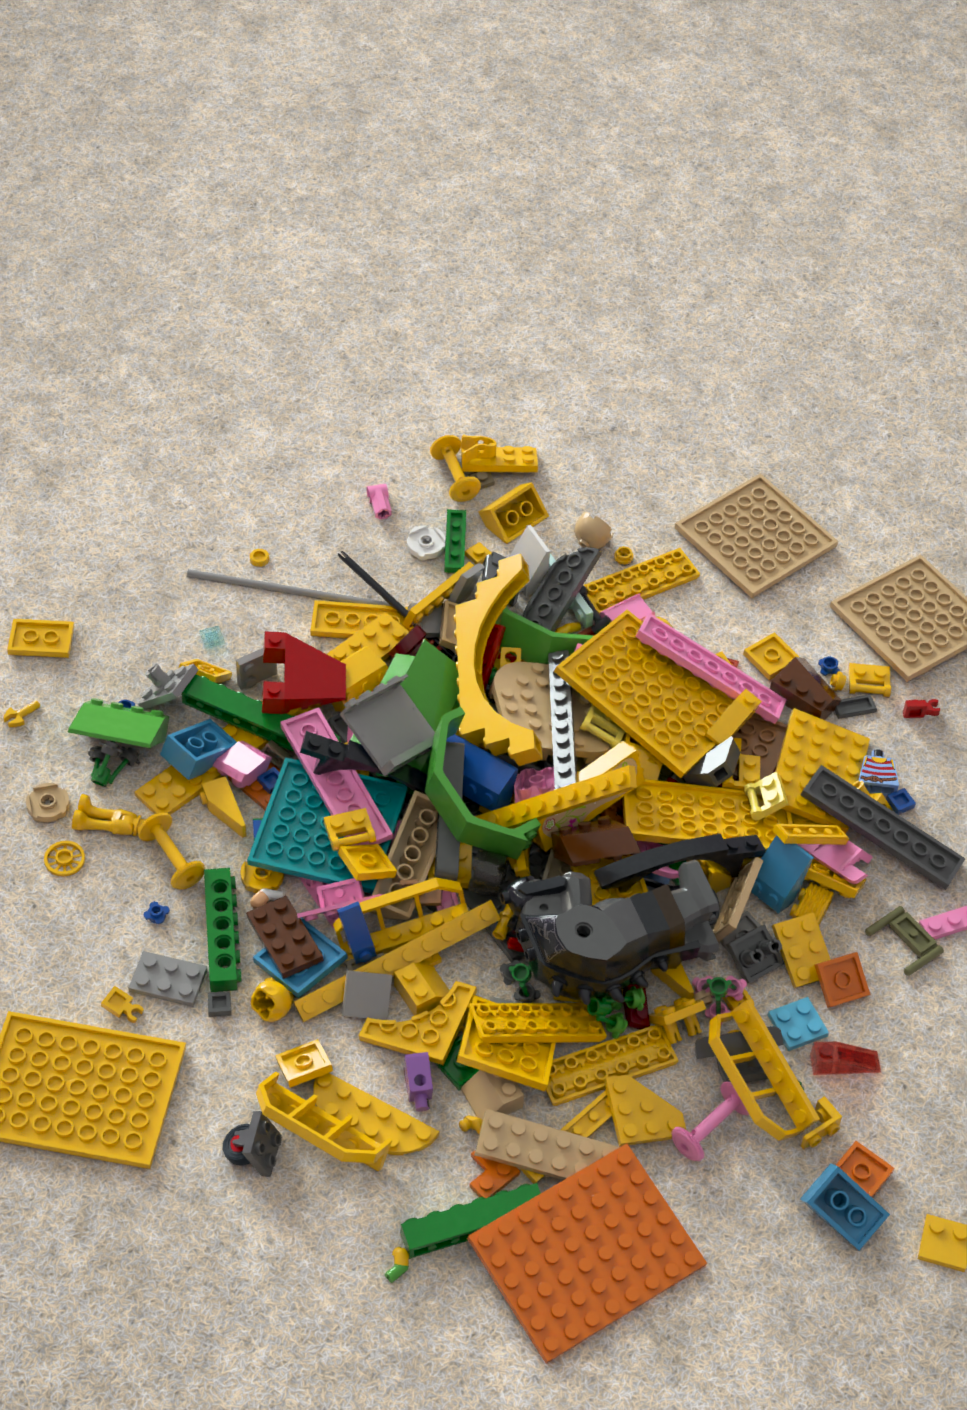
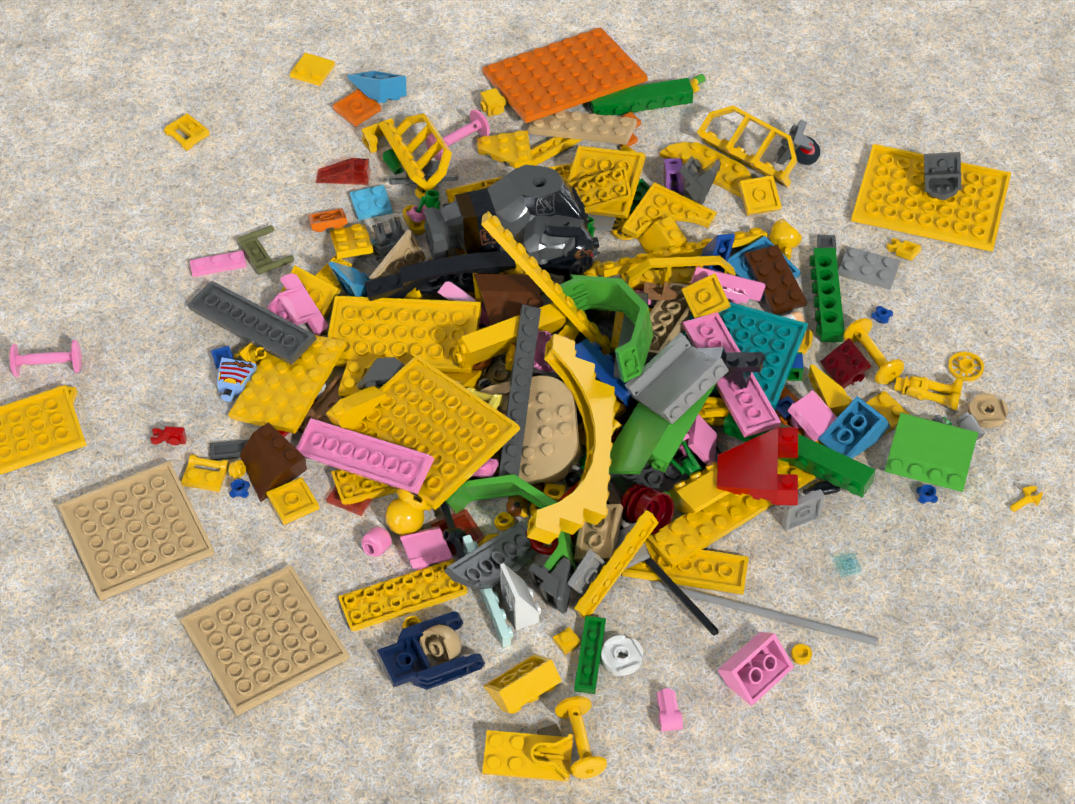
camera: 170 degrees left, 0 degrees up
yellow plate [7,619,75,658] -> none
light grey plate [138,664,199,709] -> none
yellow plate [178,659,232,684] -> none
yellow plate [324,808,376,851] -> none
light grey tile [342,970,392,1020] -> none
light yellow plate [744,772,789,820] -> none
yellow tile [772,824,849,845] -> none
none -> bright pink head [362,527,392,557]
none -> dark blue plate [377,611,485,690]
none -> yellow brick [480,88,506,117]
none -> dark grey piece [679,156,721,205]
none -> bright pink slope [718,632,794,706]
none -> dark red plate [820,338,872,389]
none -> dark grey piece [924,152,961,200]
none -> light grey cone [956,412,985,441]

